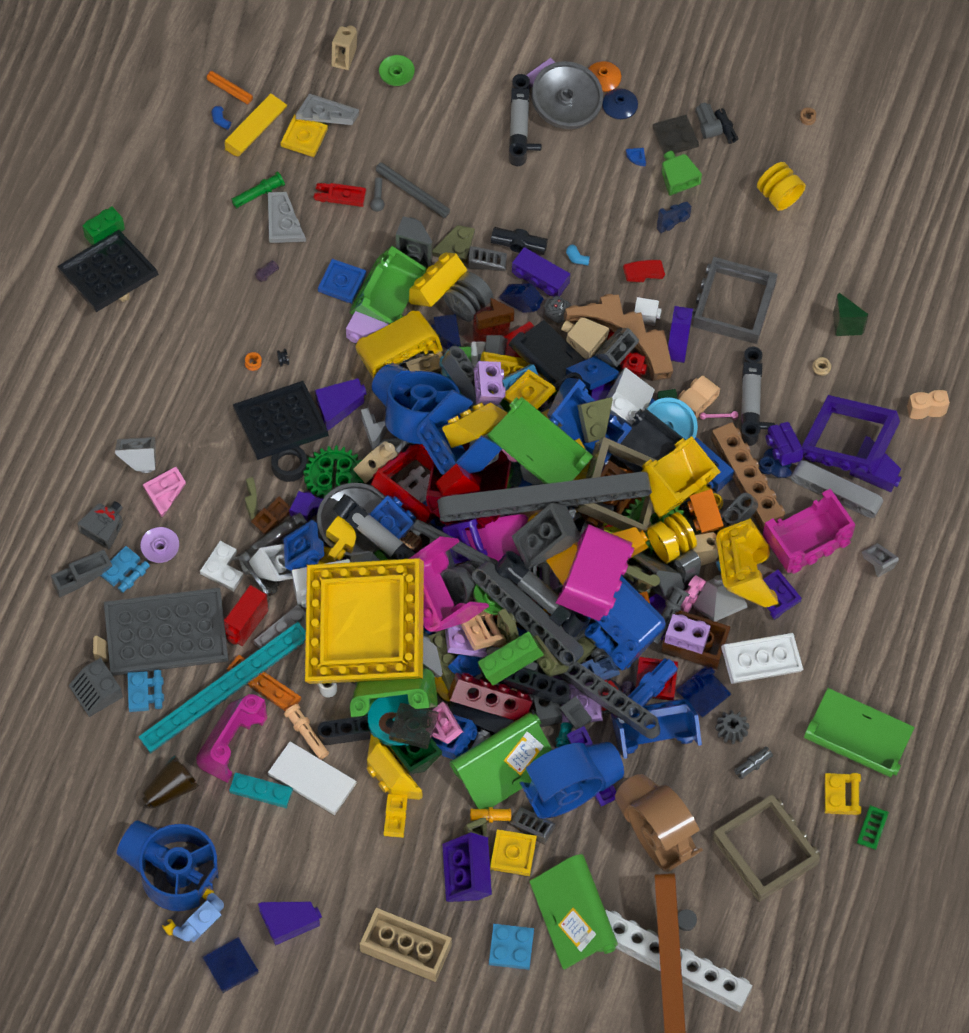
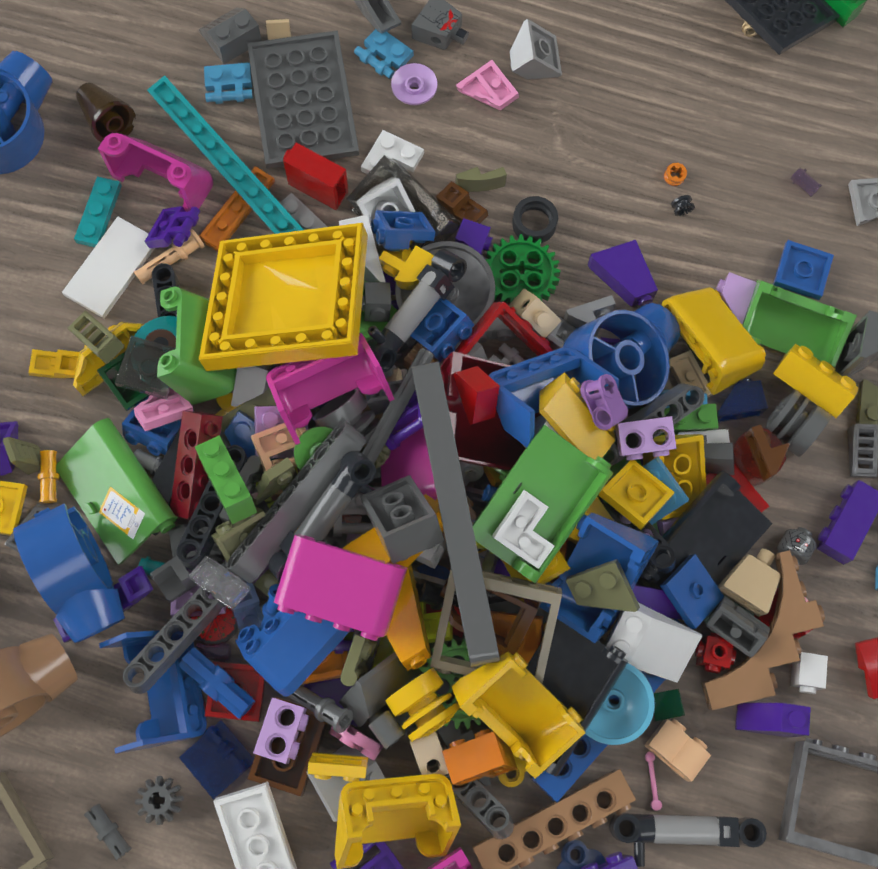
camera: 85 degrees right, 10 degrees up
black plate [233,381,329,460] -> none
clear blue slope [499,283,544,313] -> none
none -> olive slope [67,310,124,364]
none -> dark purple plate [144,206,200,249]
none -> clear slope [188,556,251,610]
none -> yellow plate [308,753,368,782]
none -> white plate [492,490,554,569]
none -> medium lavender piece [581,374,628,430]

